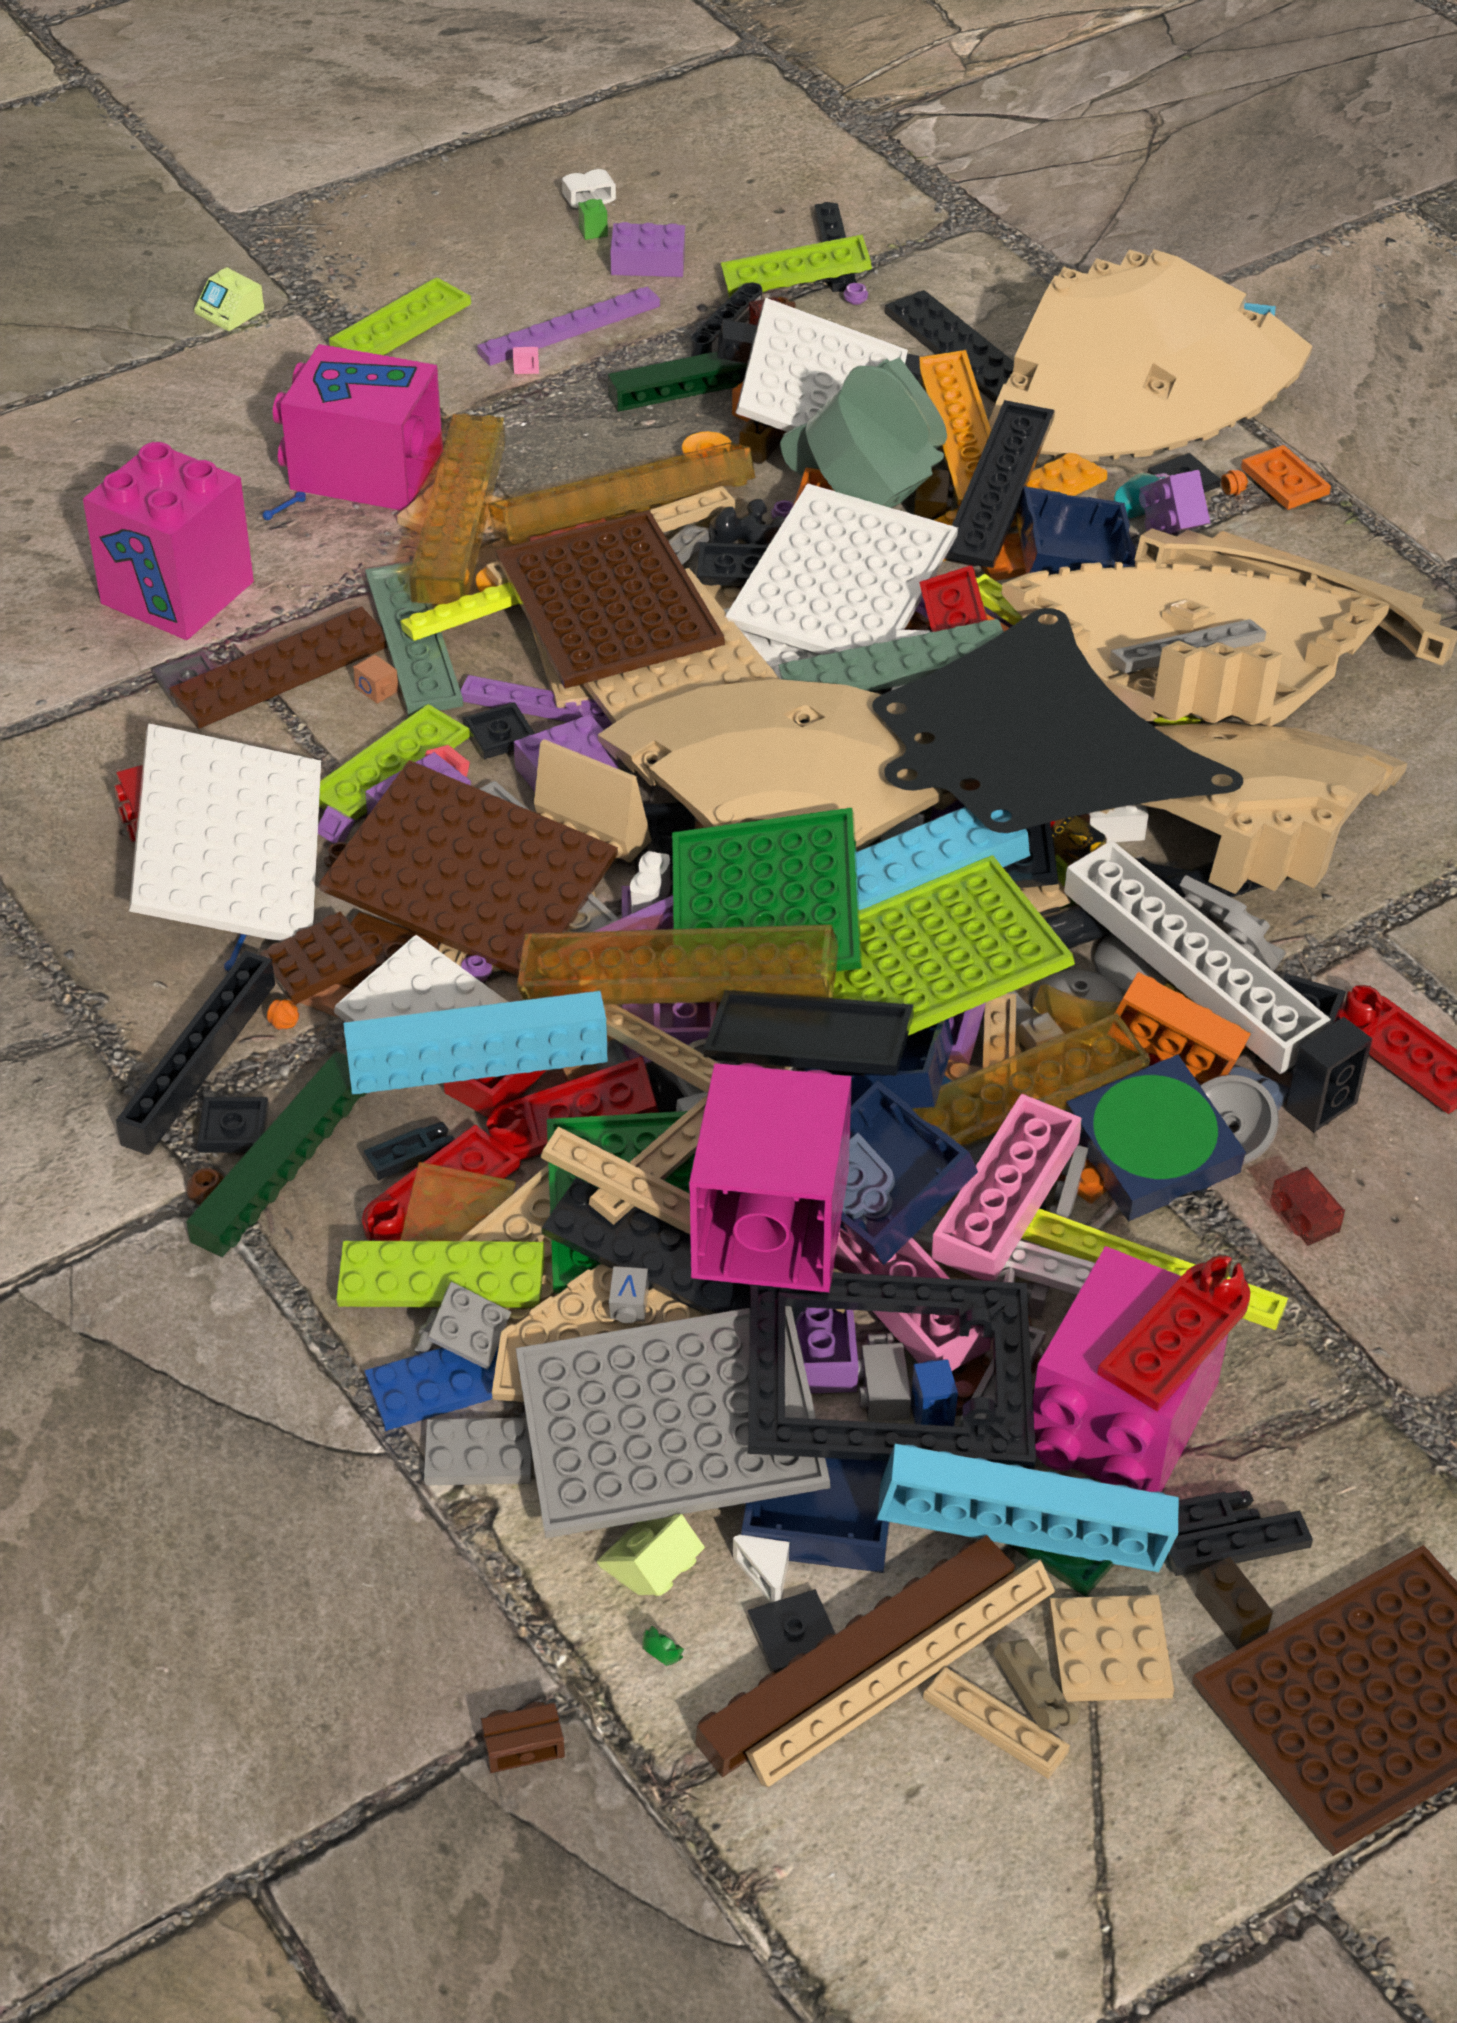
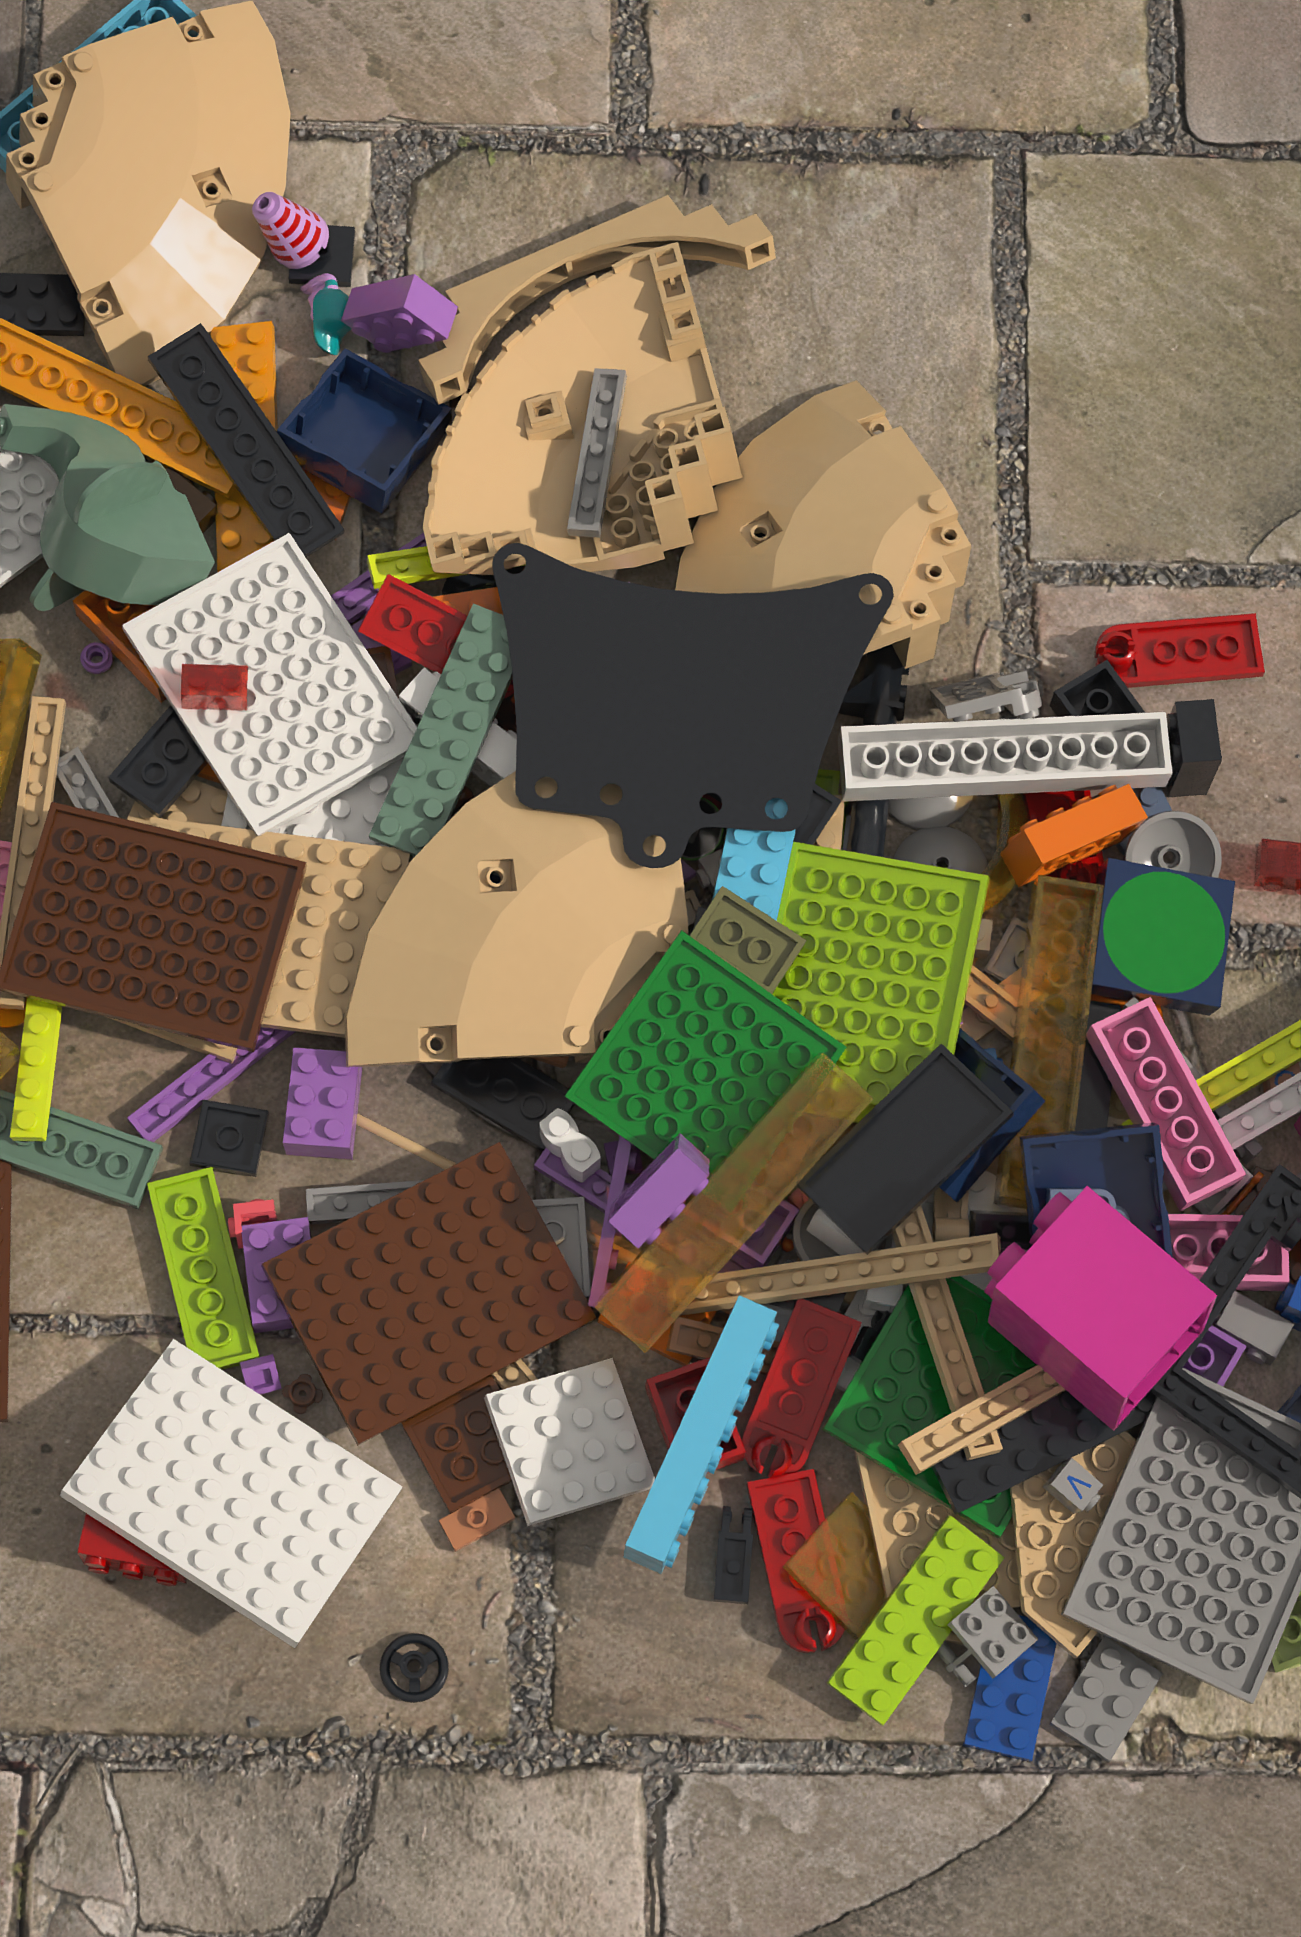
camera: 60 degrees left, 25 degrees up
black brick [116,950,275,1155] -> none
dark green brick [186,1051,367,1258] -> none
reddish brown plate [186,1168,225,1205] -> none
black plate [197,1097,269,1153] -> none
blue hinge [224,934,248,972] -> none
reddish brown plate [260,911,377,1005] -> none
orange plate [267,999,299,1030] -> none
nougat brick [353,654,399,704] -> none
medium lavender plate [461,955,492,982] -> none
tan slope [534,739,652,863] -> none
black animal [709,499,785,545] -> none
orange plate [1221,470,1248,496] -> none
orange plate [1241,445,1331,510] -> none
none -> clear red brick [181,664,248,711]
none -> lavender cone [252,192,329,269]
none -> black piece [379,1633,449,1703]
none -> medium lavender brick [608,1133,710,1249]
none -> olive plate [690,886,807,994]

